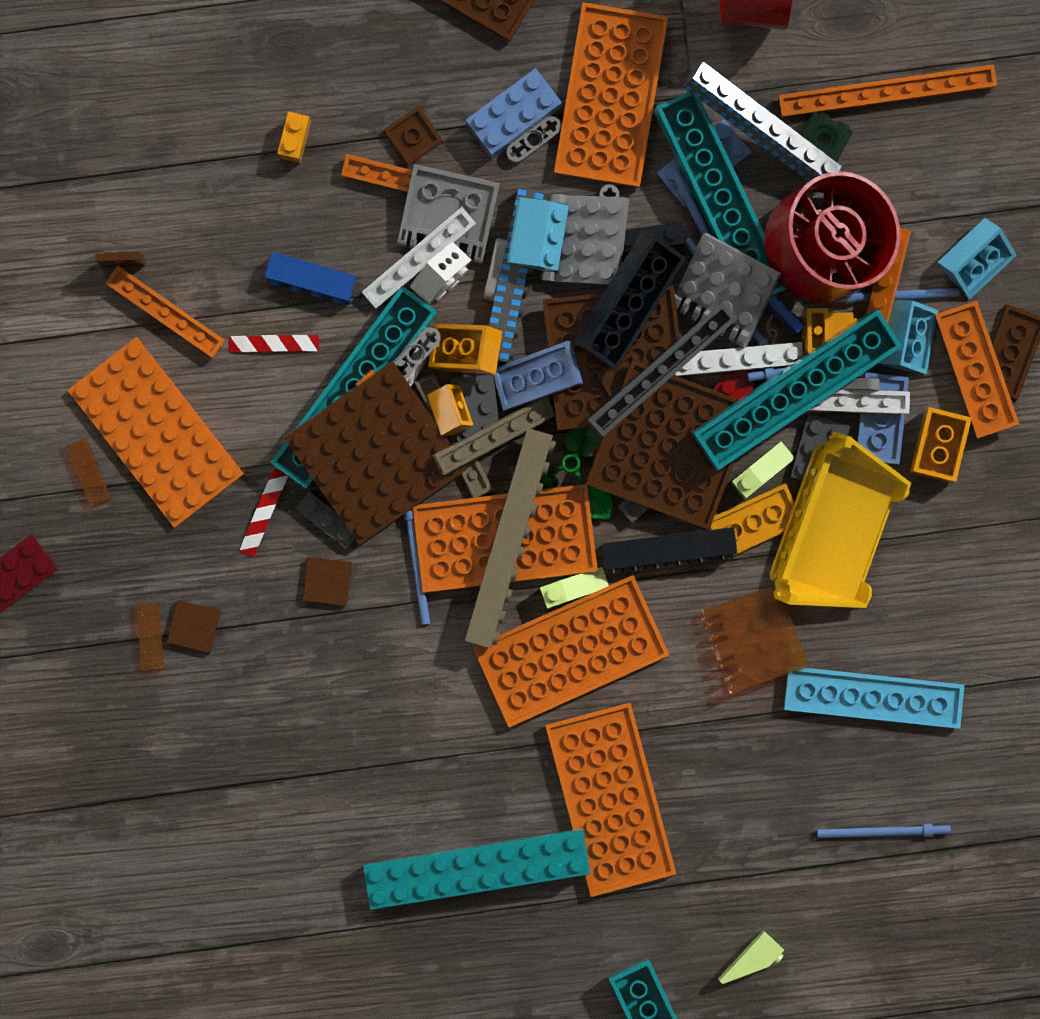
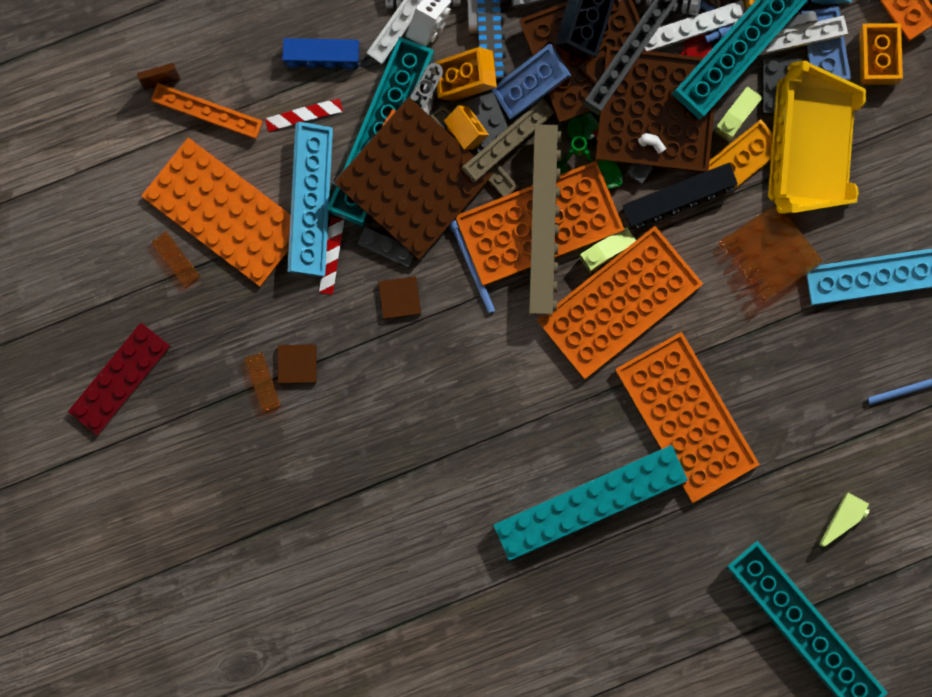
camera: 10 degrees left, 5 degrees down
none -> medium azure plate [287,122,333,277]
none -> white arm [638,133,666,154]

